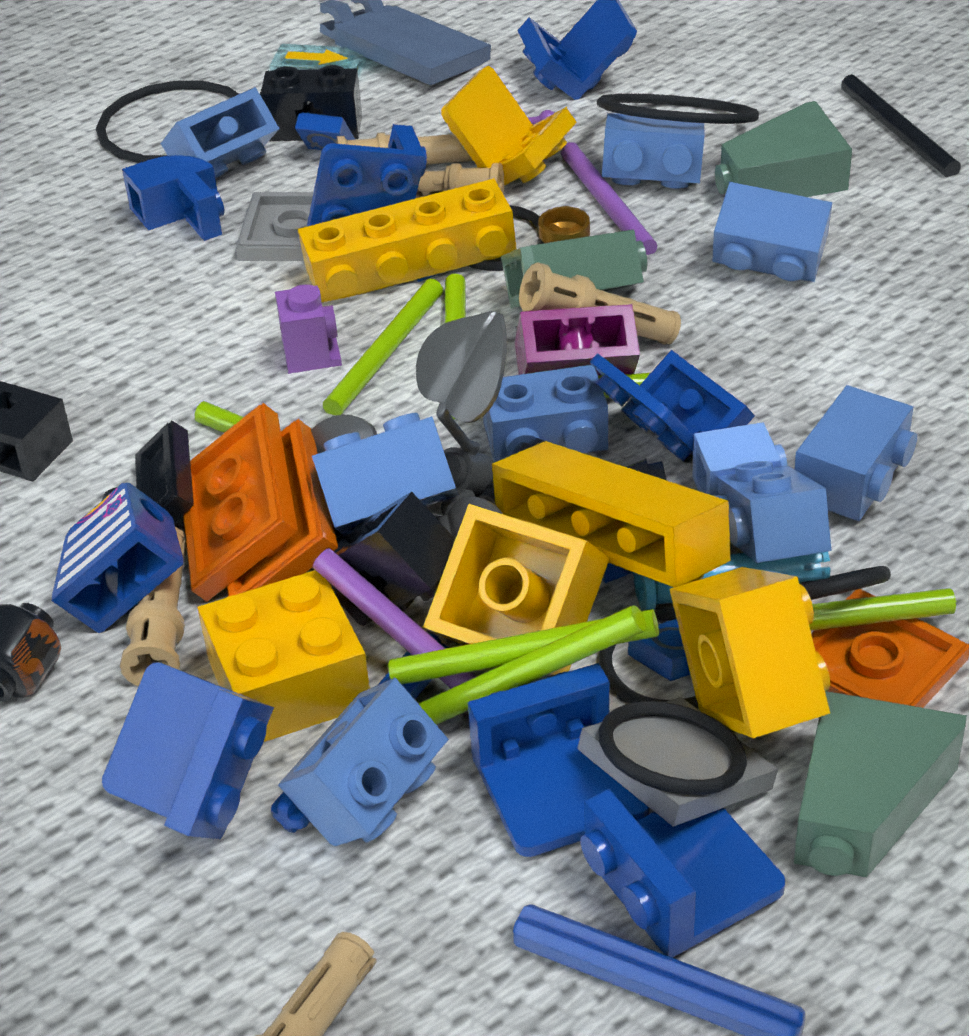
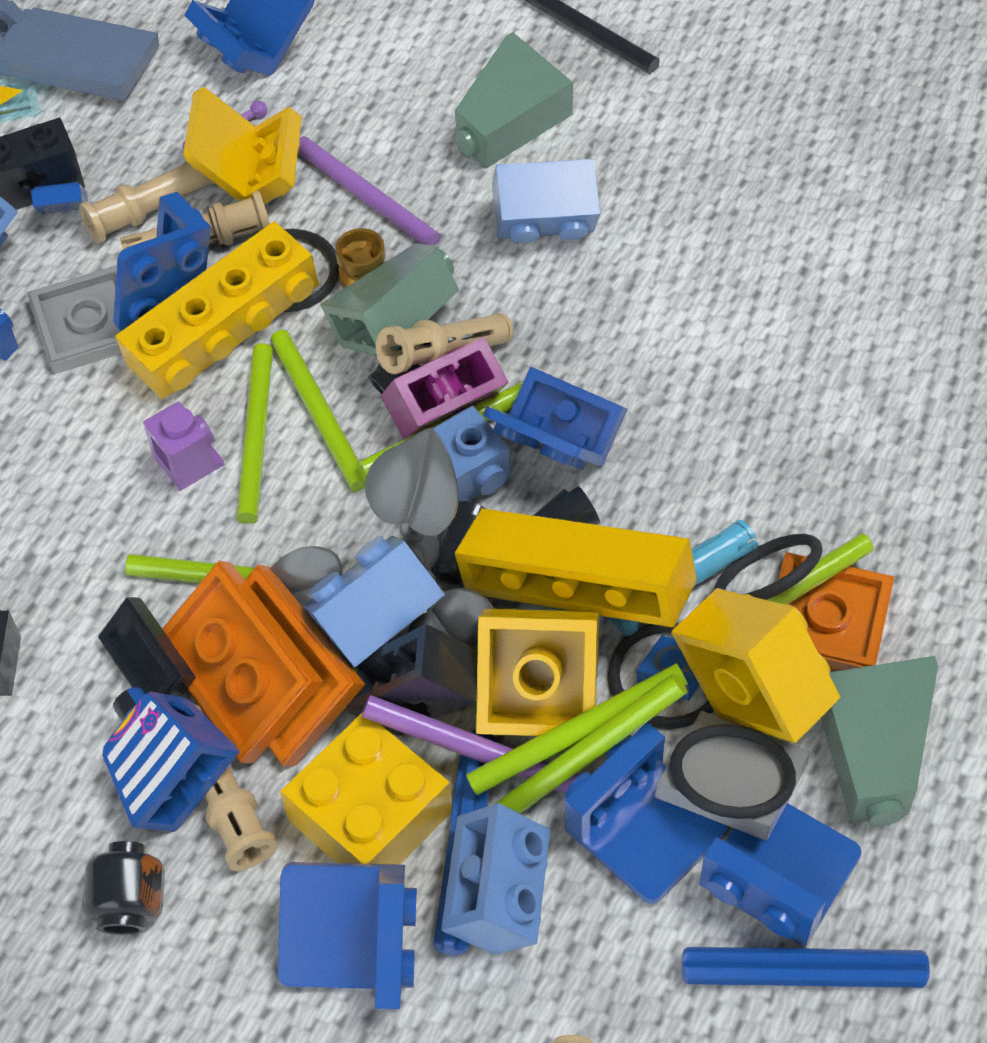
camera: 25 degrees left, 15 degrees up
black piece [597,93,759,124] -> none
medium blue brick [602,113,705,189] -> none
light blue brick [692,422,788,496] -> none
medium blue brick [715,461,832,563] -> none
medium blue brick [794,385,917,521] -> none

